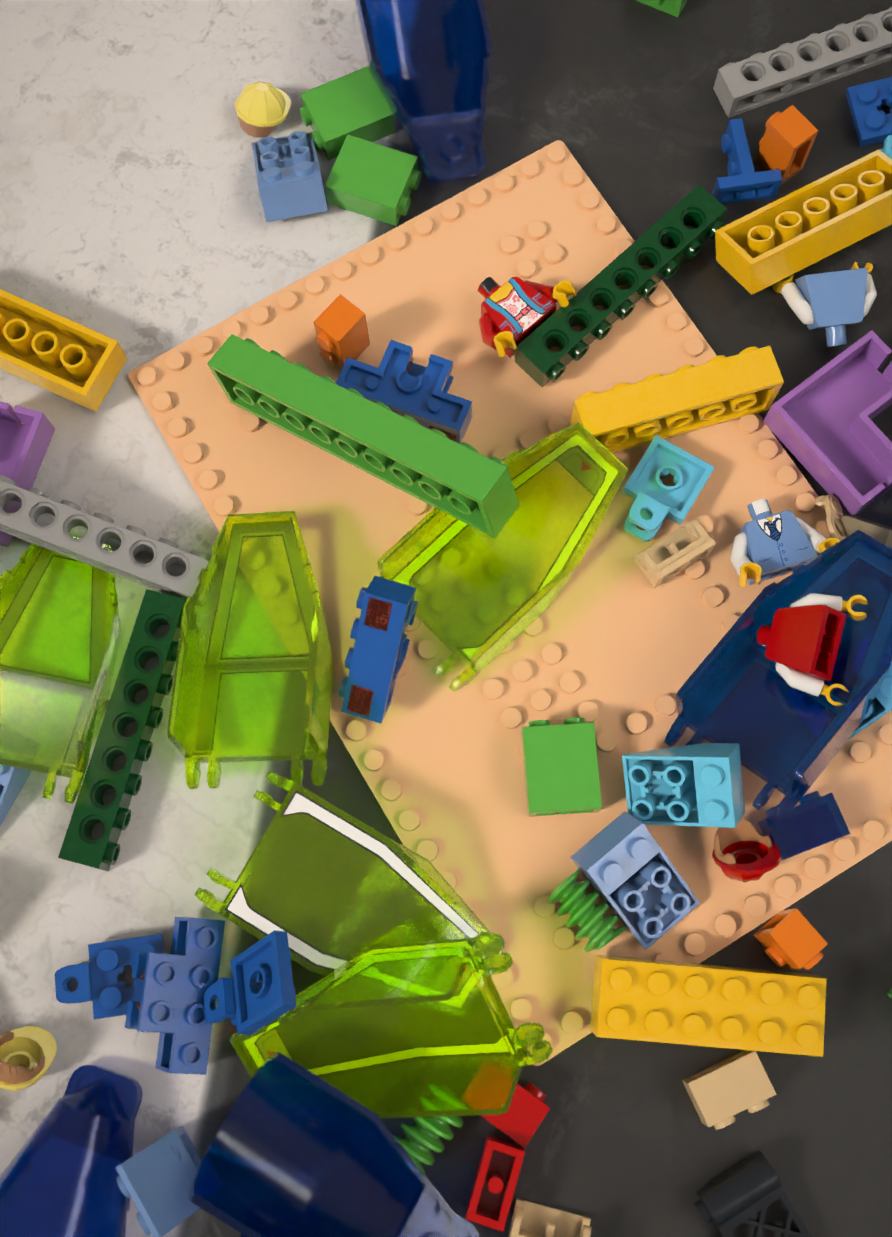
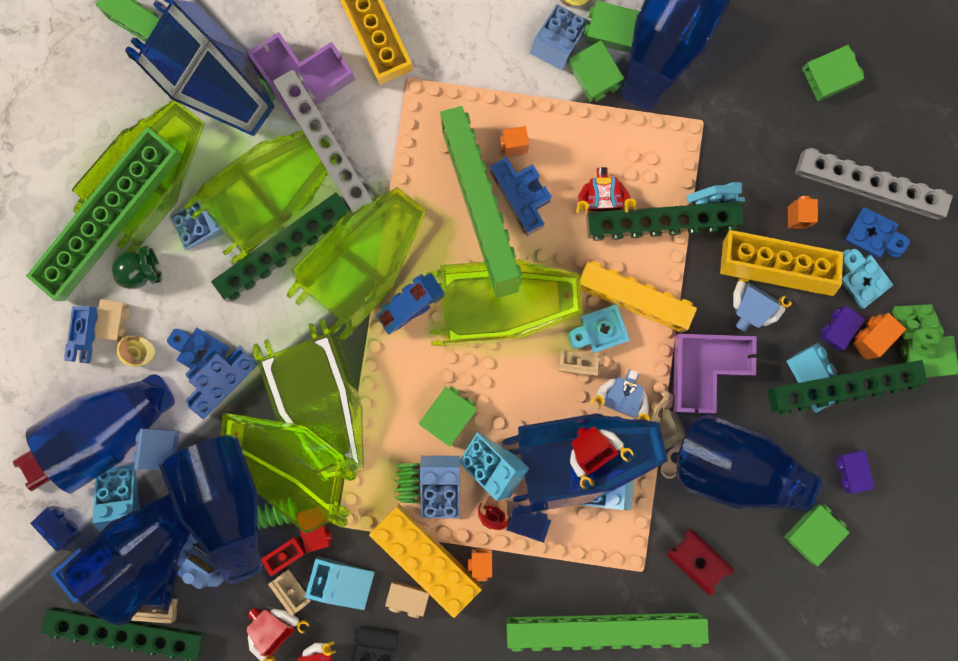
camera: 35 degrees right, 10 degrees up
blue plate [204,930,296,1035] -> none
blue bracket [712,118,782,205] -> none
none -> medium azure slope [305,556,375,610]
none -> medium azure plate [686,182,745,205]

